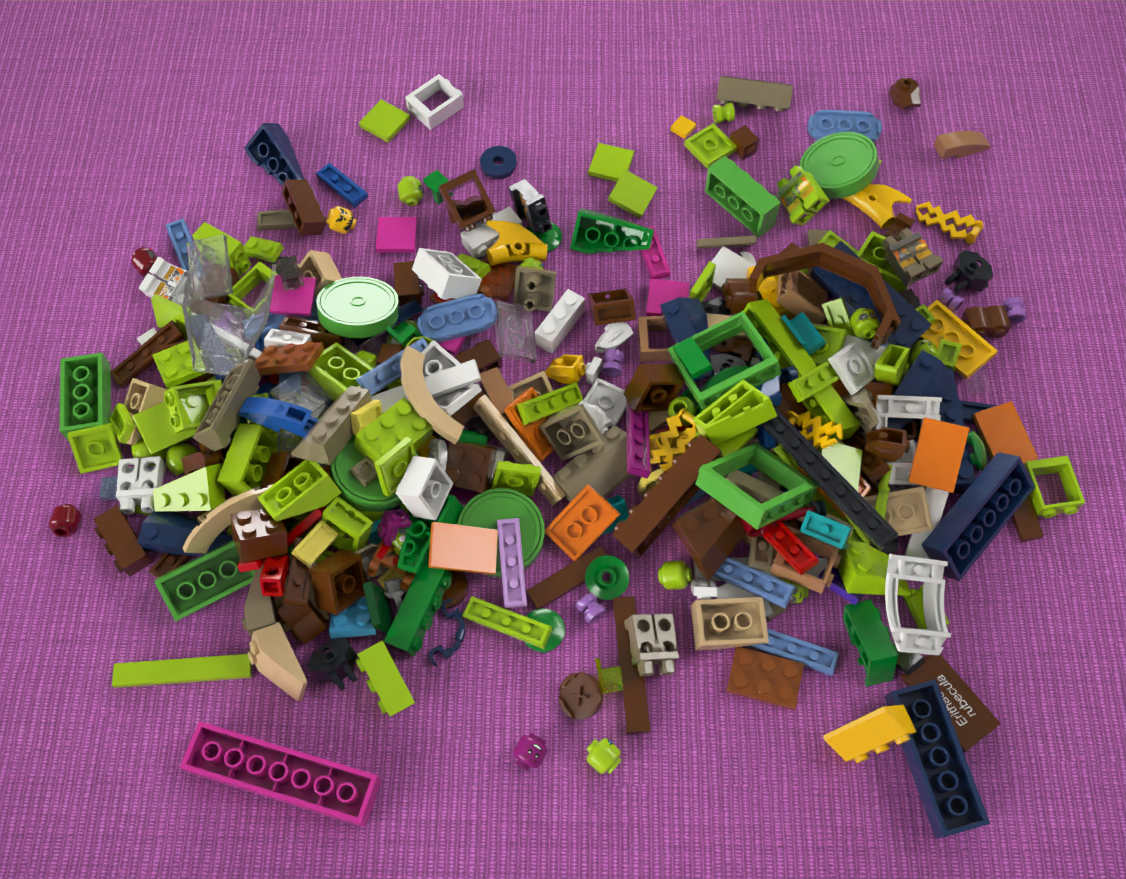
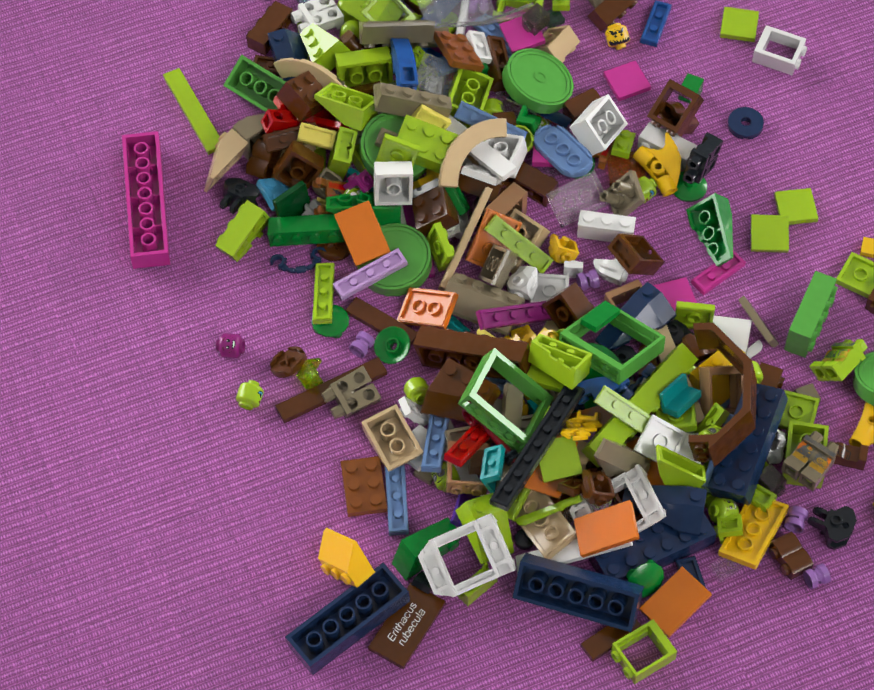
camera: 65 degrees right, 5 degrees down
lime head [397,176,423,206] -> none

